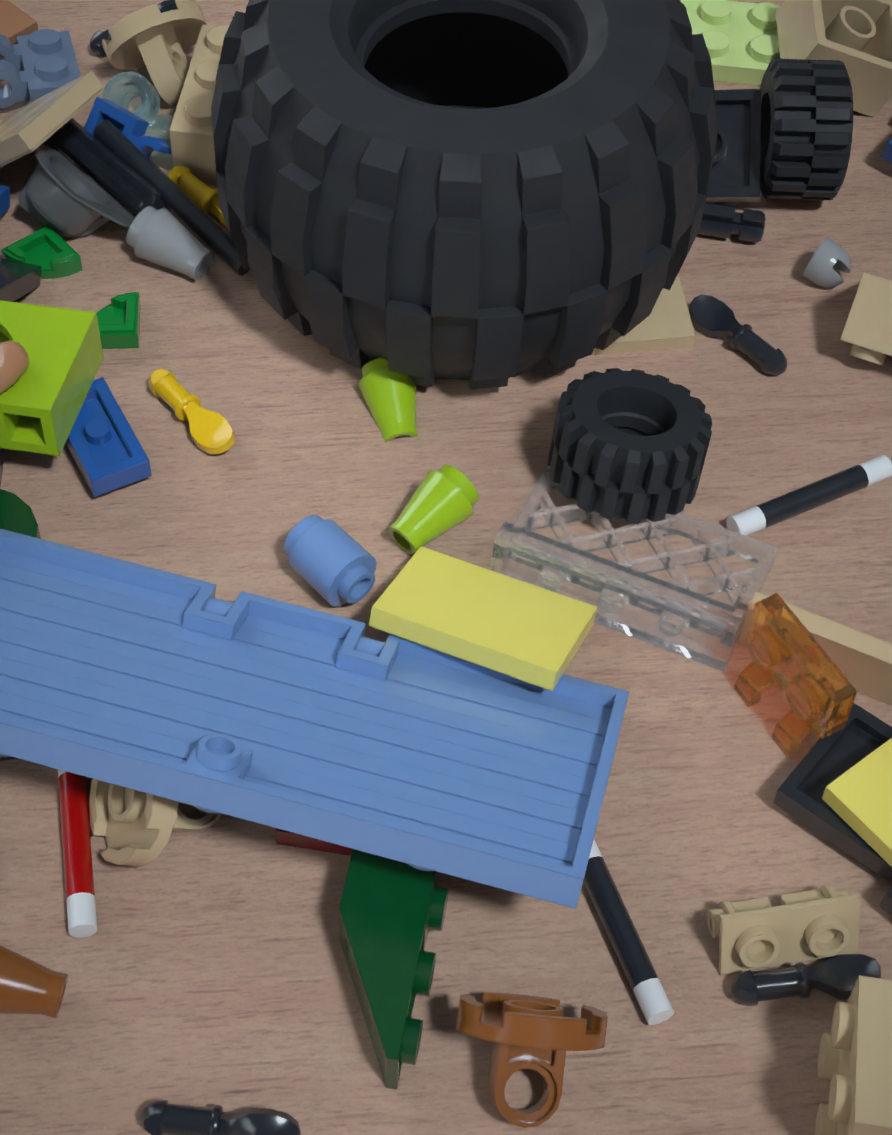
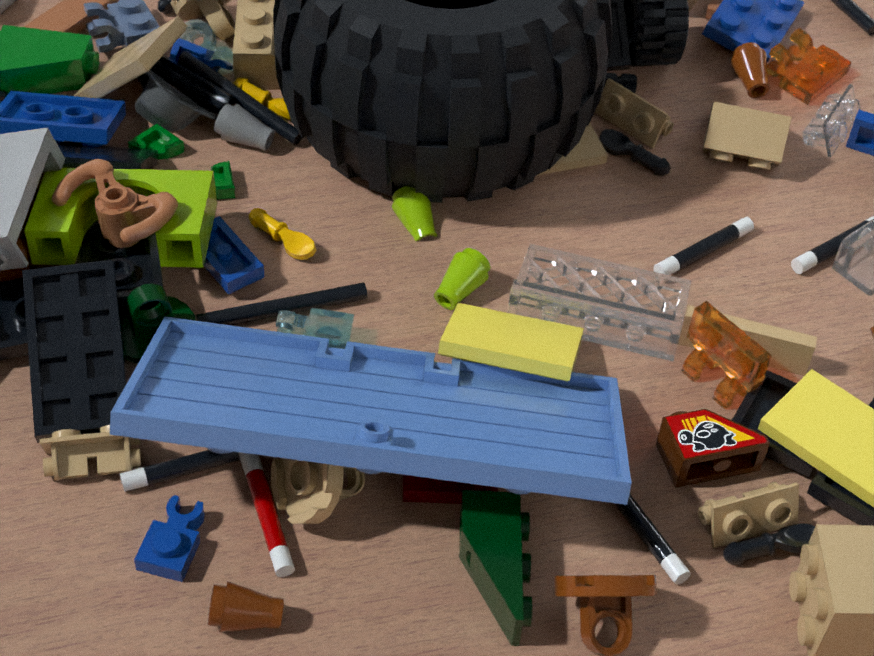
camera: 10 degrees left, 5 degrees down
medium blue brick [284,515,377,606] -> none
black tyre [547,368,712,523] -> none
light grey hinge [802,237,851,287] -> none
none -> black bar [196,282,367,325]
none -> clear light blue plate [276,308,354,349]
none -> tan hinge [595,78,674,148]
none -> slope [656,409,770,488]

